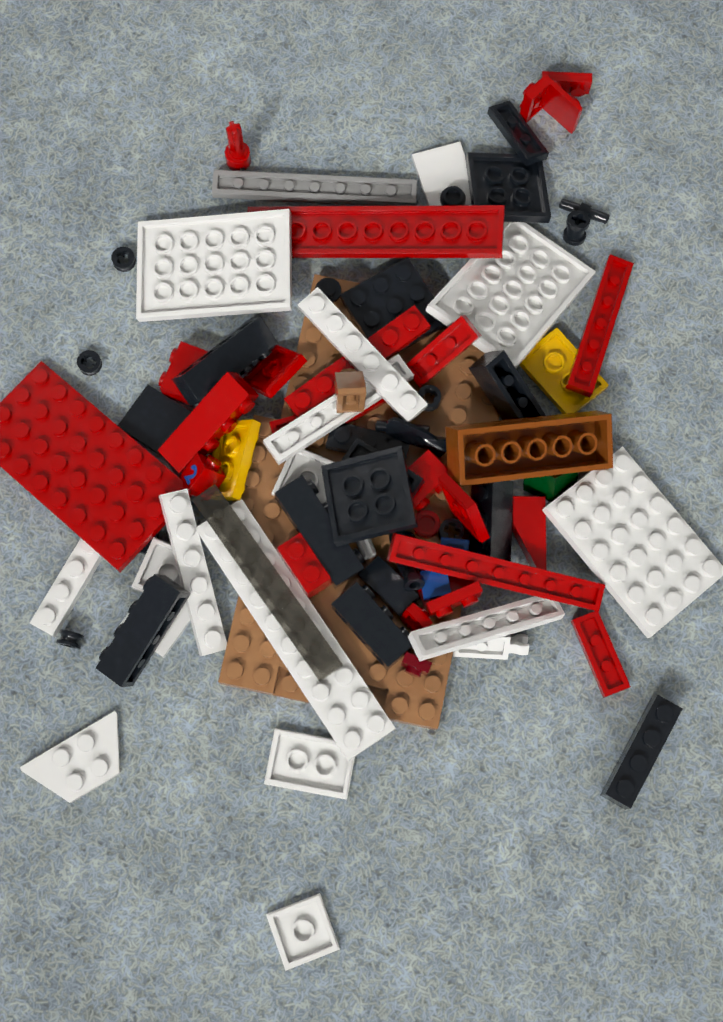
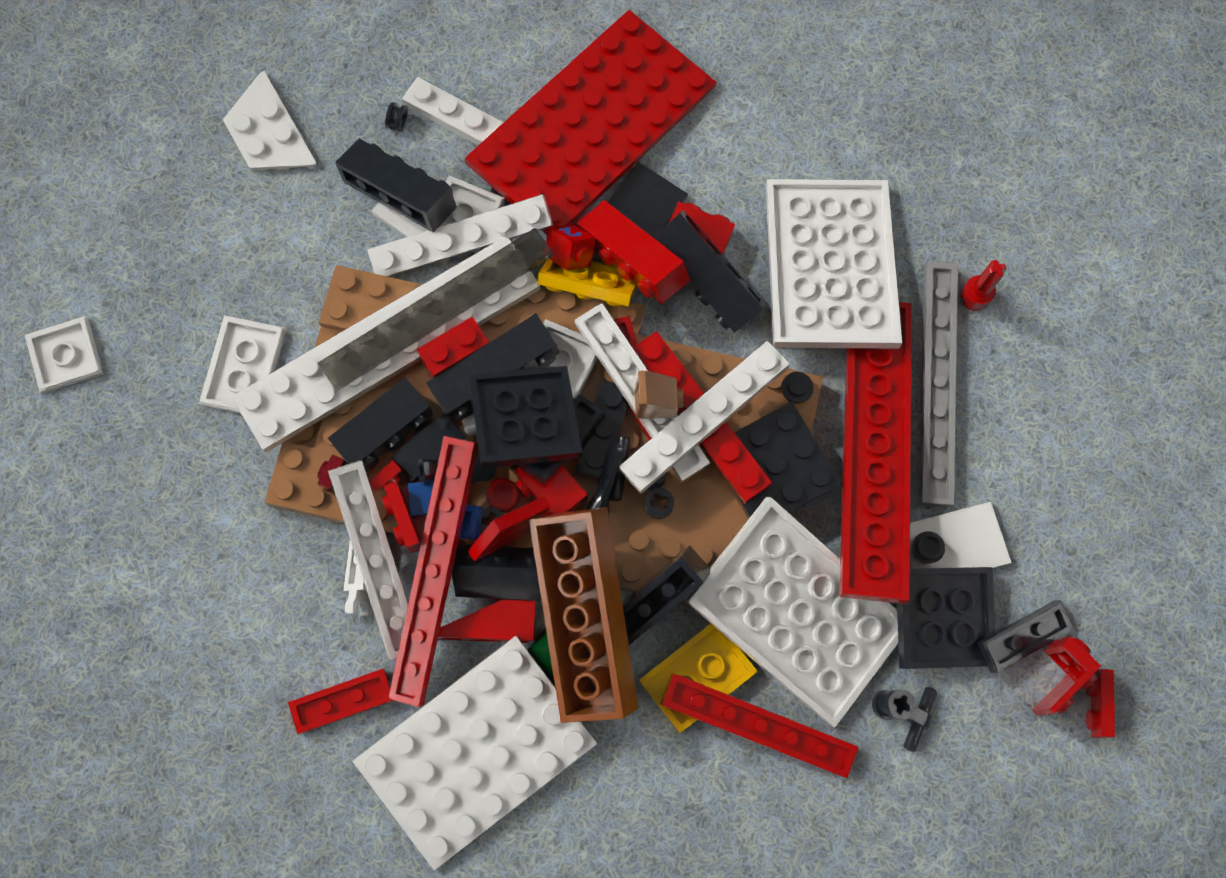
camera: 90 degrees right, 0 degrees up
black bush [77,350,102,376] -> none
black bush [111,247,136,272] -> none
red tile [243,345,307,399] -> none
red plate [406,315,482,387] -> none
black brick [600,695,683,810] -> none

